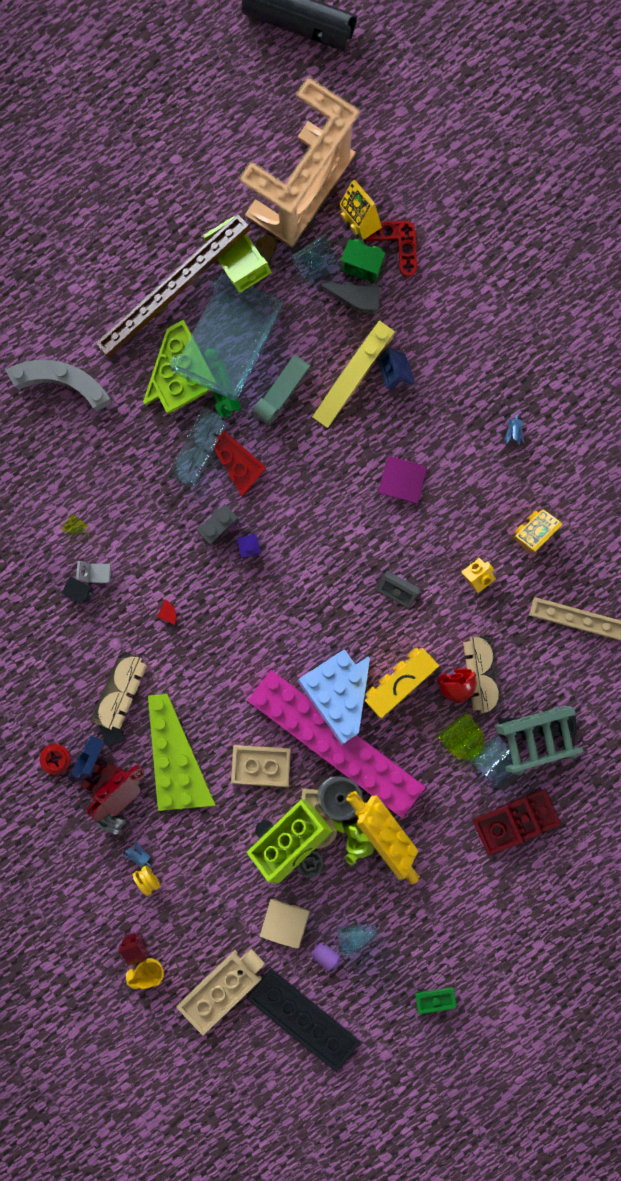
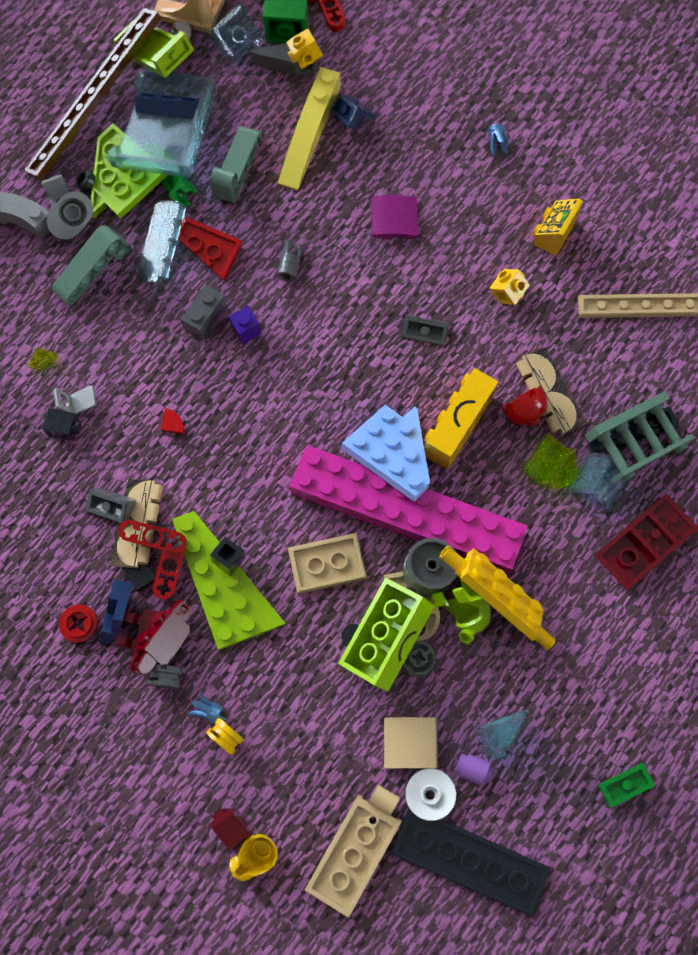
camera: 10 degrees left, 15 degrees down
none -> light grey bracket [41,175,69,208]
none -> light grey piece [47,191,93,240]
none -> sand green beam [52,225,132,305]
none -> black tile [75,169,95,192]
none -> dark grey slope [86,488,136,523]
none -> red beam [118,520,187,599]
none -> dark blue slope [135,92,202,119]
none -> black brick [210,537,245,576]
none -> dark grey hinge [277,240,304,282]
none -> yellow brick [286,28,323,69]
none -> white dish [406,769,456,821]

